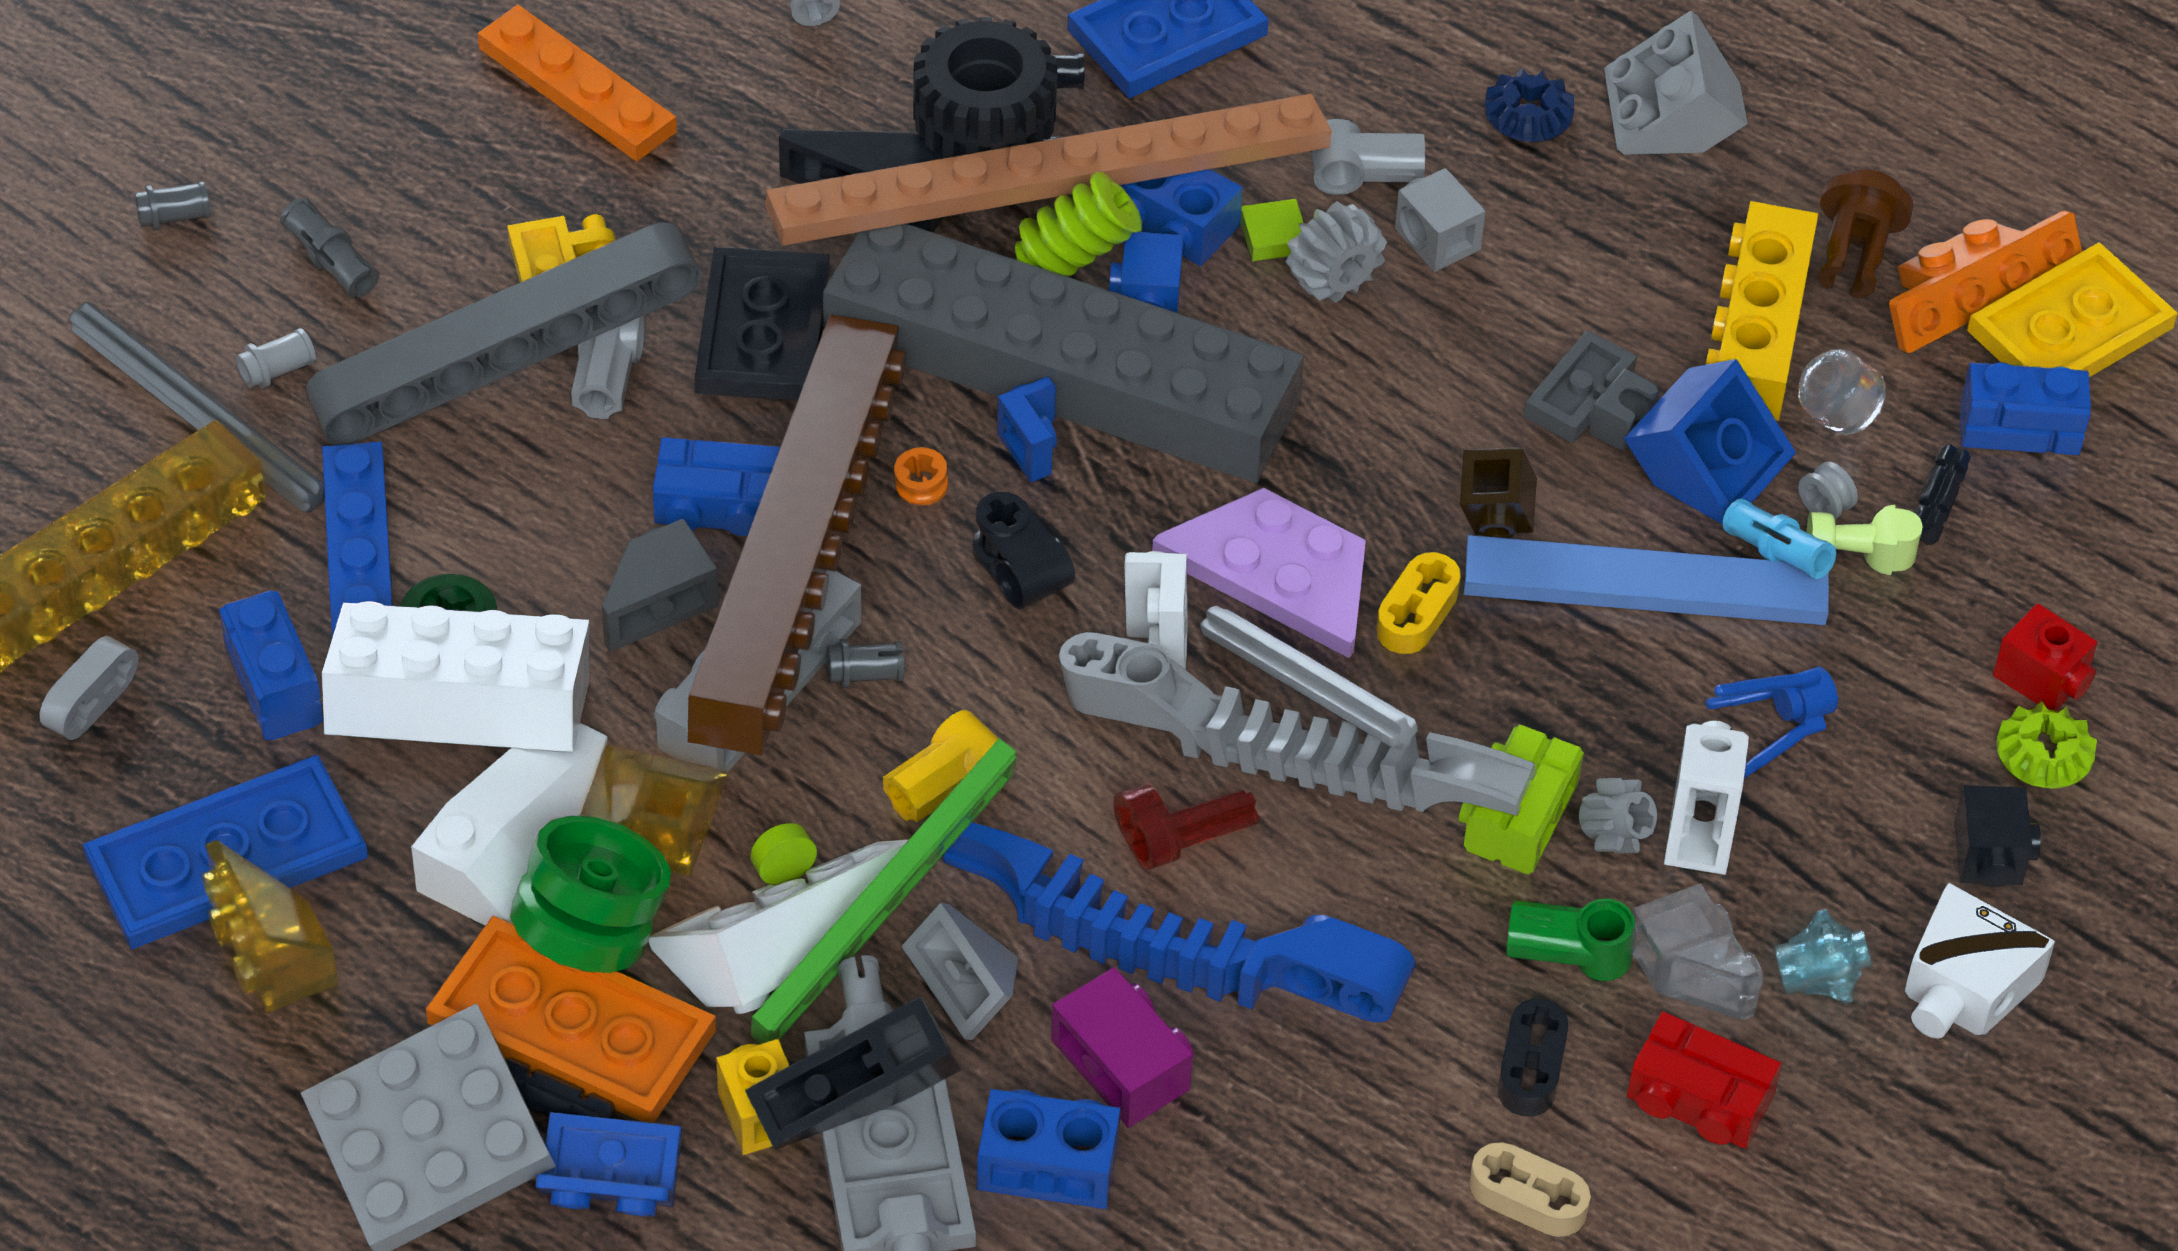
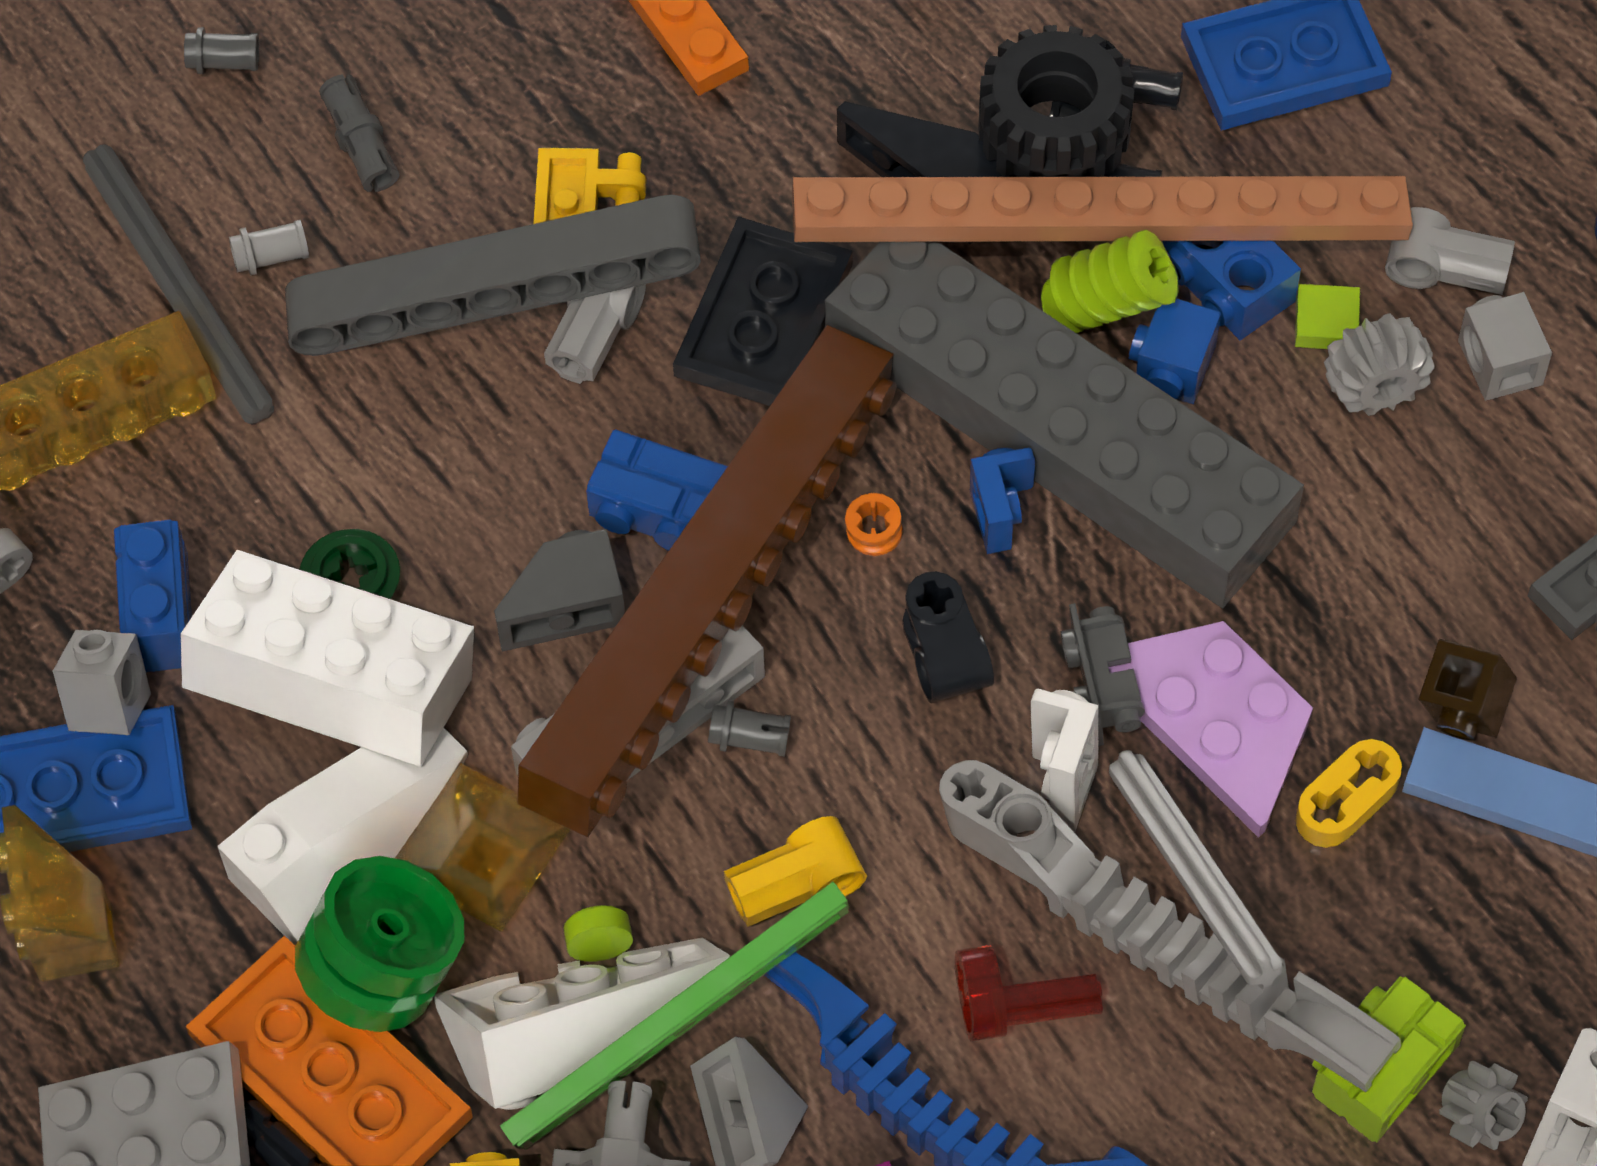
camera: 20 degrees right, 10 degrees up
blue plate [322,442,393,638] -> none
none -> light grey brick [53,630,151,735]
none -> dark grey hinge [1060,603,1145,746]

